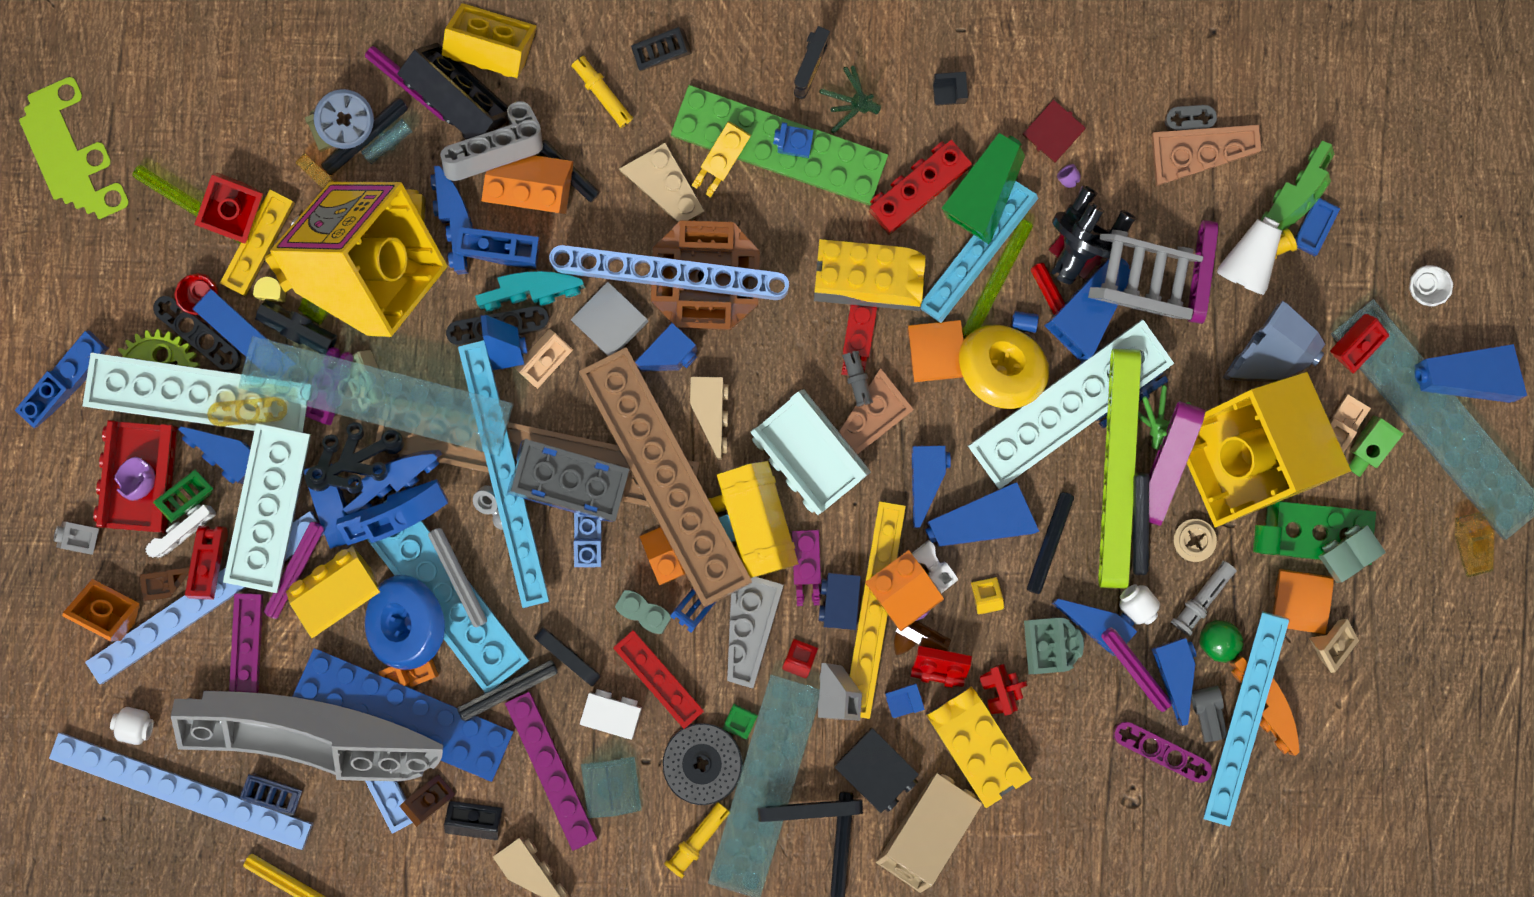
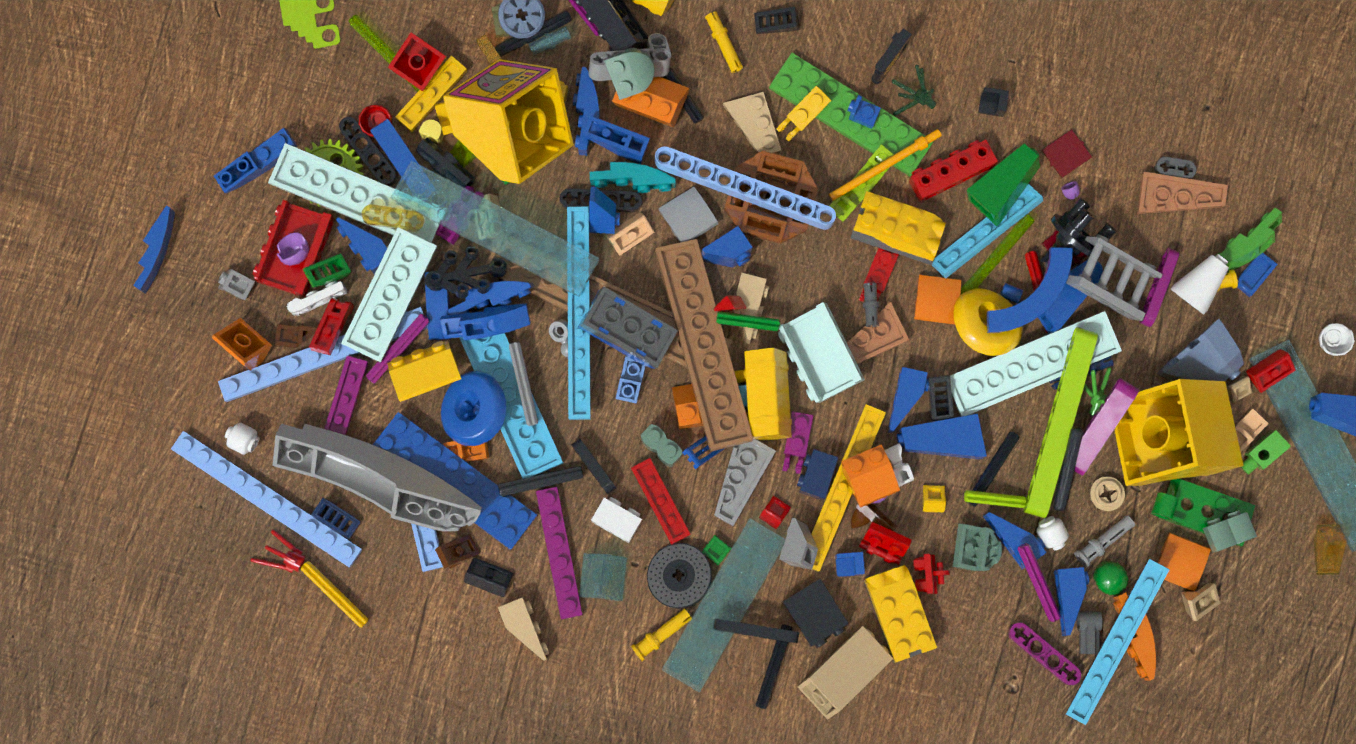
camera: 10 degrees right, 5 degrees down
none -> red plant [251,530,306,573]
none -> sand green slope [604,48,655,100]
none -> red slope [714,296,747,312]
none -> green axle [716,311,780,331]
none -> light orange bar [829,129,942,201]
none -> lime slope [829,144,894,222]
none -> black slope [928,375,954,421]
none -> lime axle [964,490,1026,508]
none -> blue tile [987,248,1073,333]
none -> tan slope [1226,376,1252,403]

